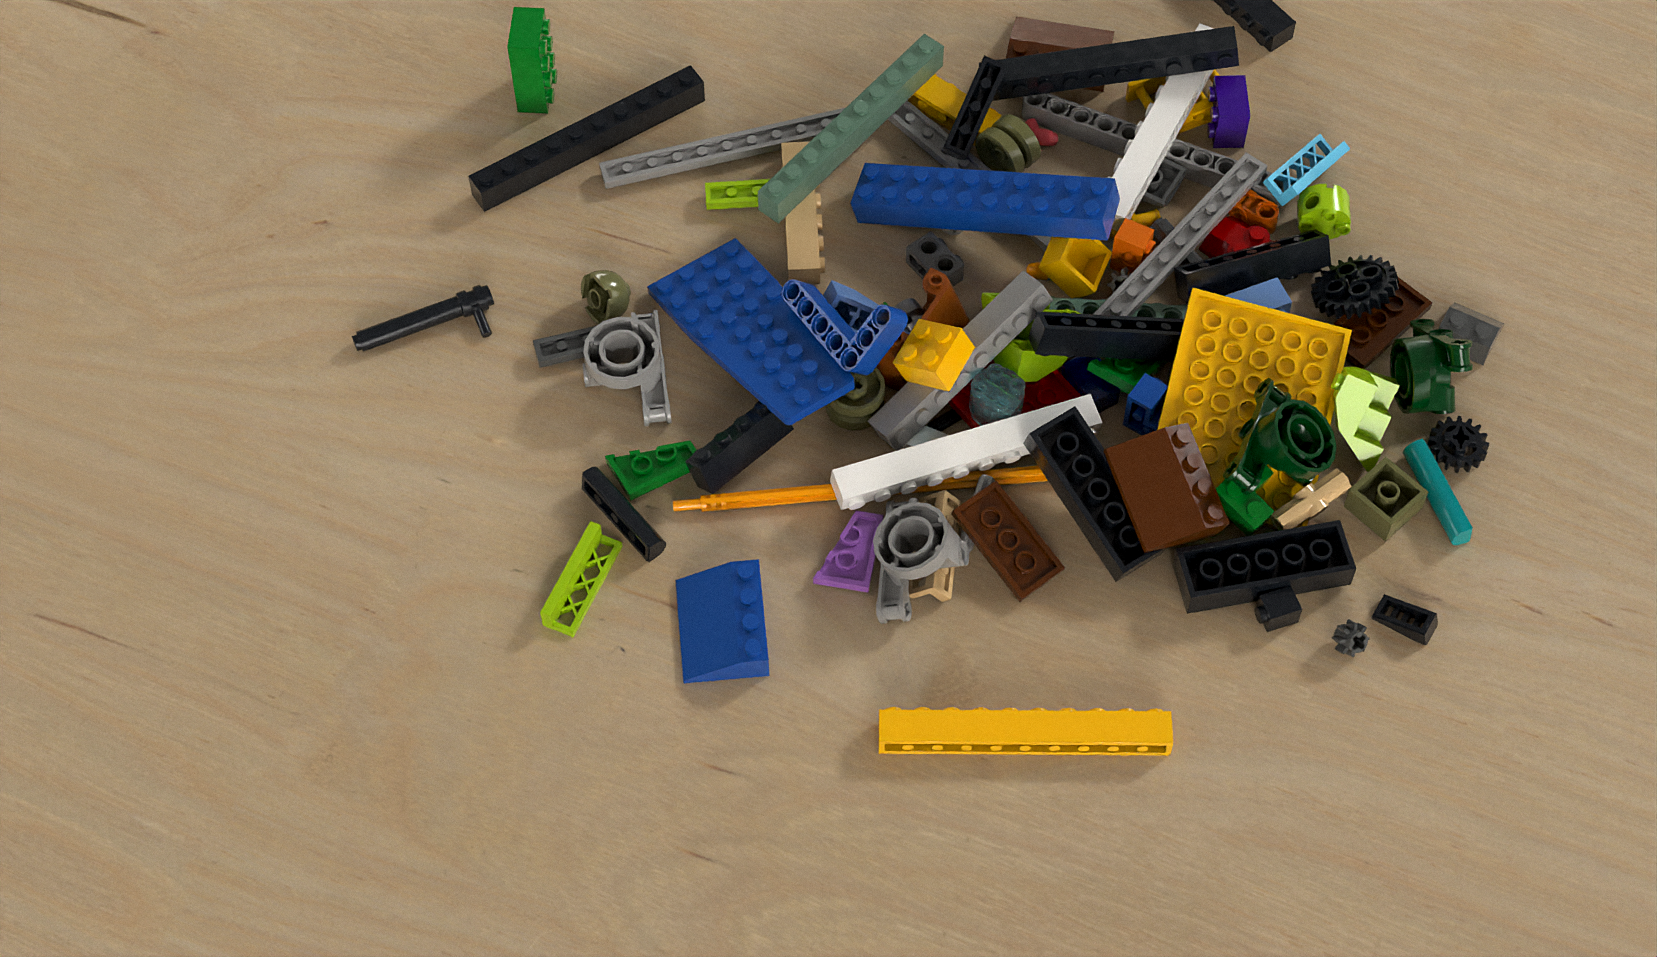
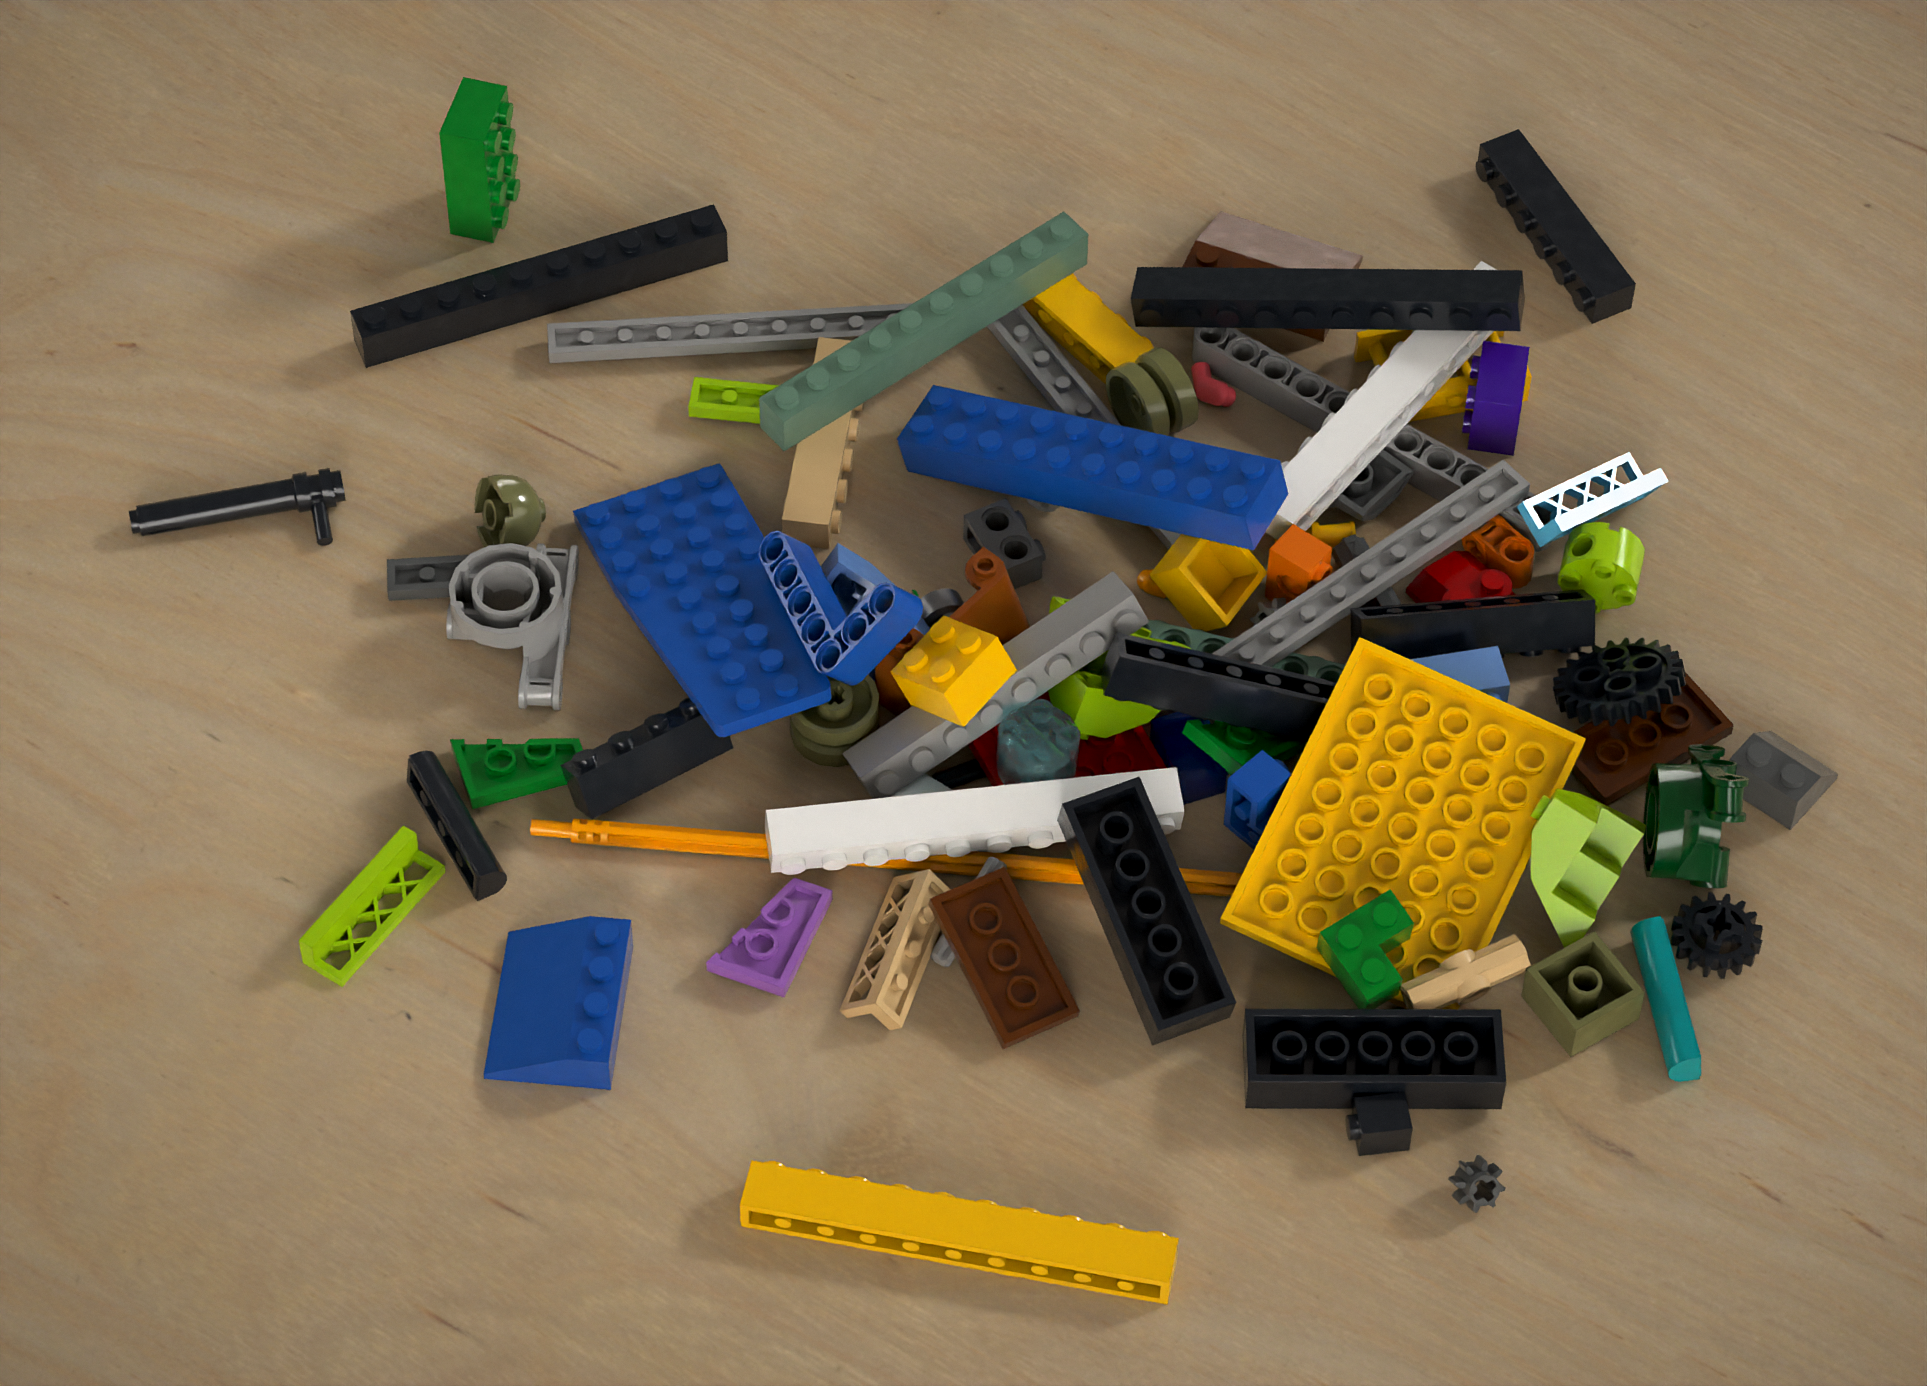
camera: 10 degrees right, 5 degrees down
light grey piece [873,498,969,624] -> none
black brick [943,55,1008,160] -> none
reddish brown slope [1104,423,1230,553] -> none
dark green piece [1223,378,1337,495] -> none
black slope [1372,594,1438,645] -> none

